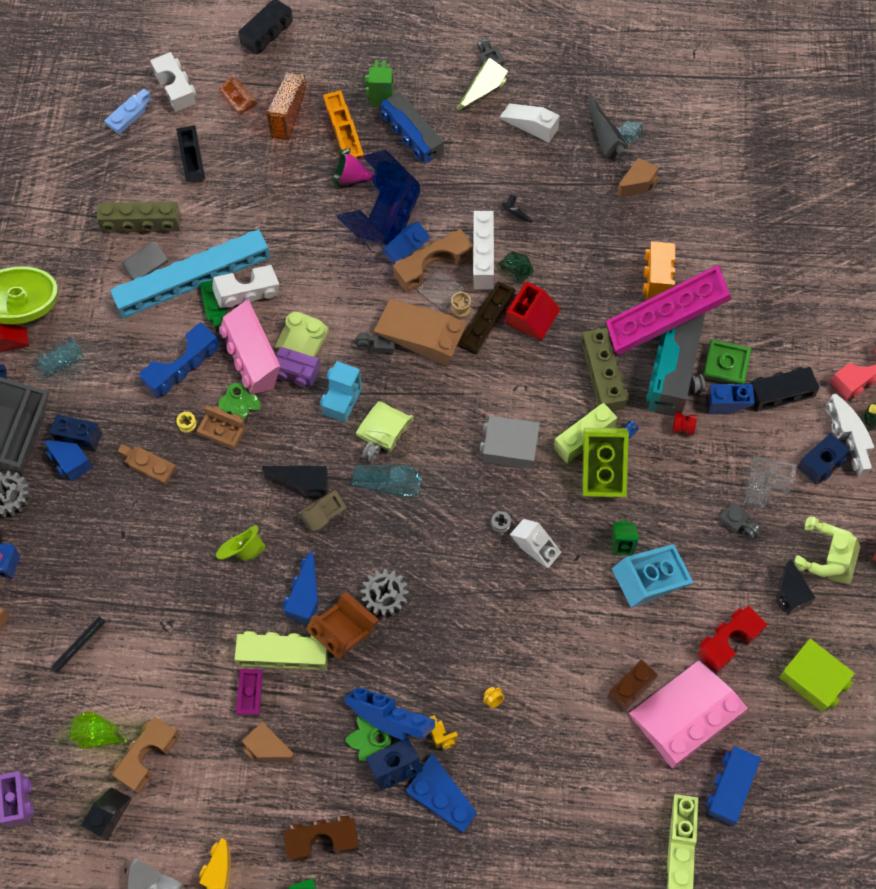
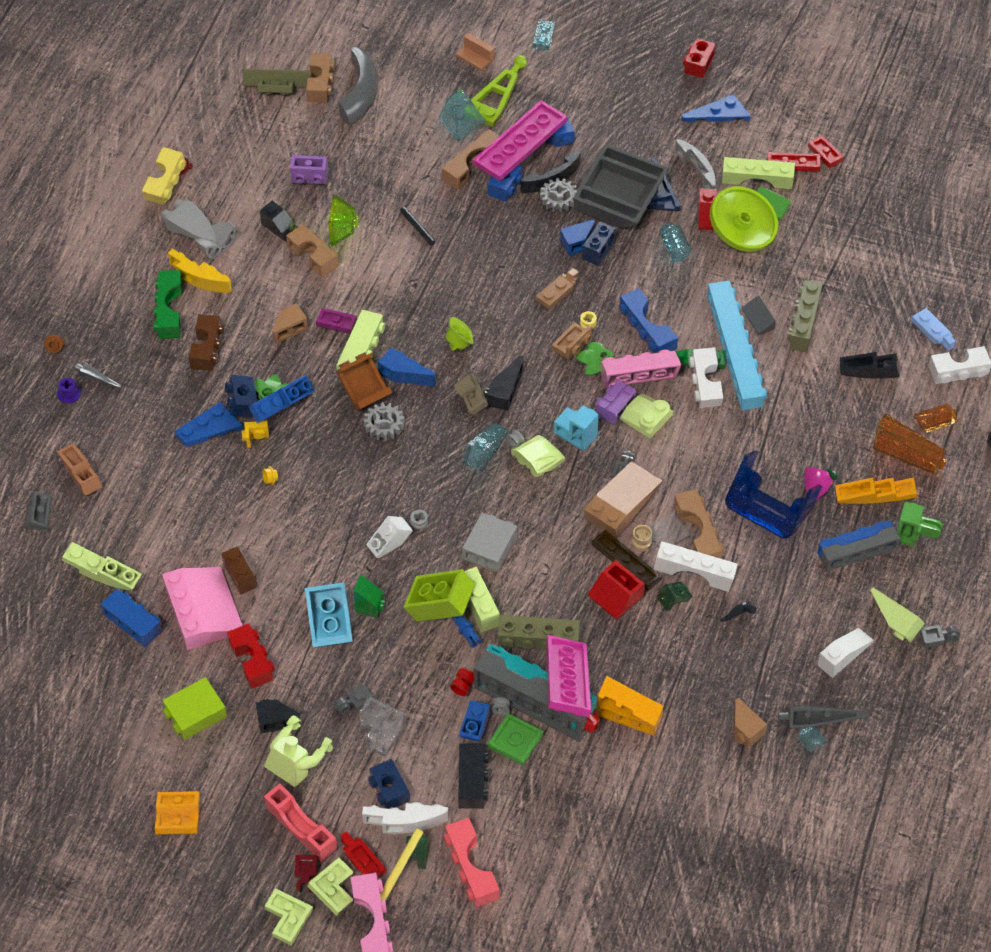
camera: 105 degrees right, 10 degrees down
blue arch [382,222,430,265] -> none

